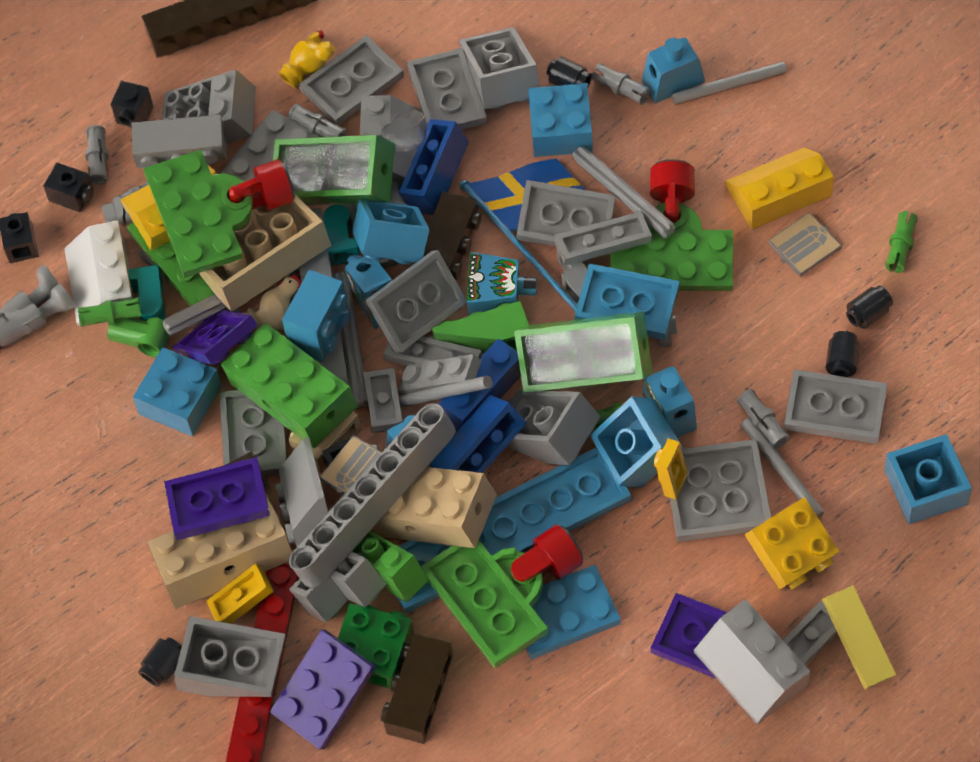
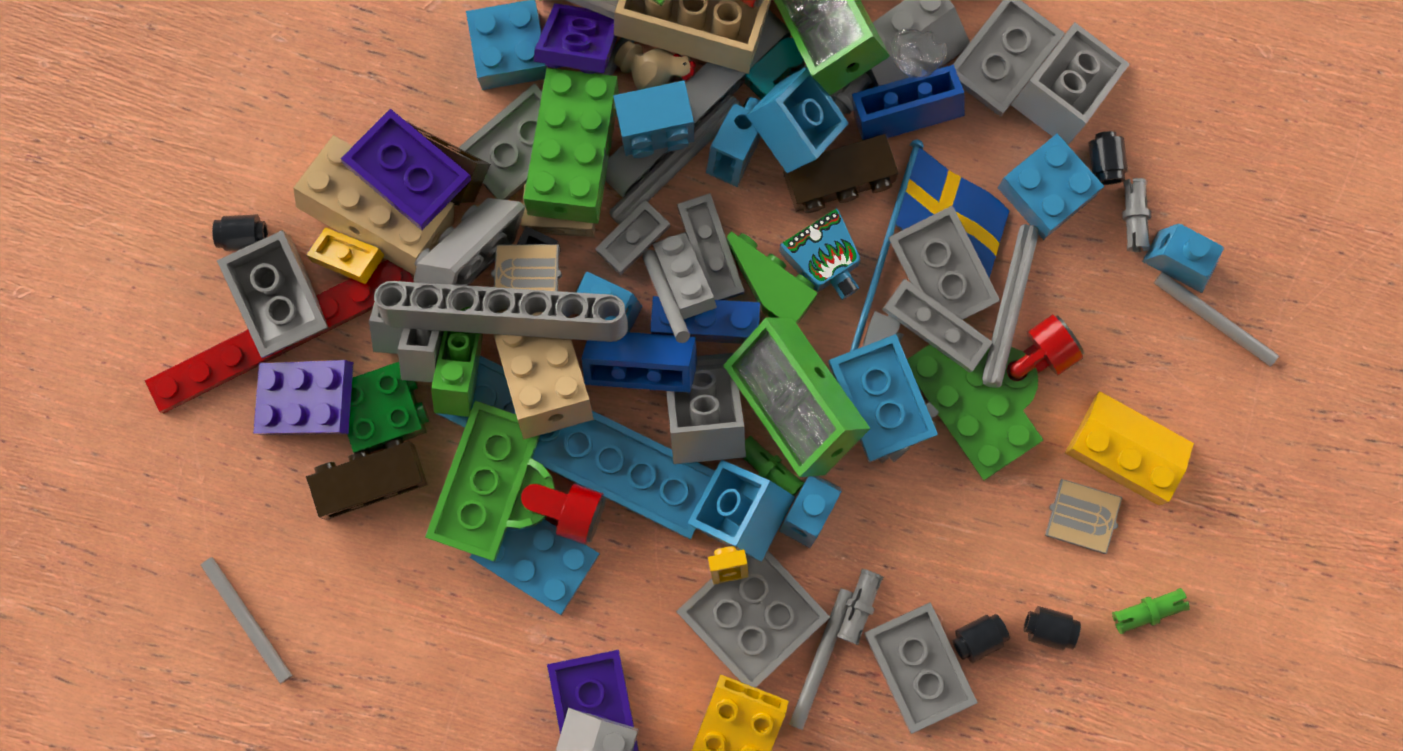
camera: 50 degrees right, 20 degrees up
light grey plate [365,250,467,353] -> none

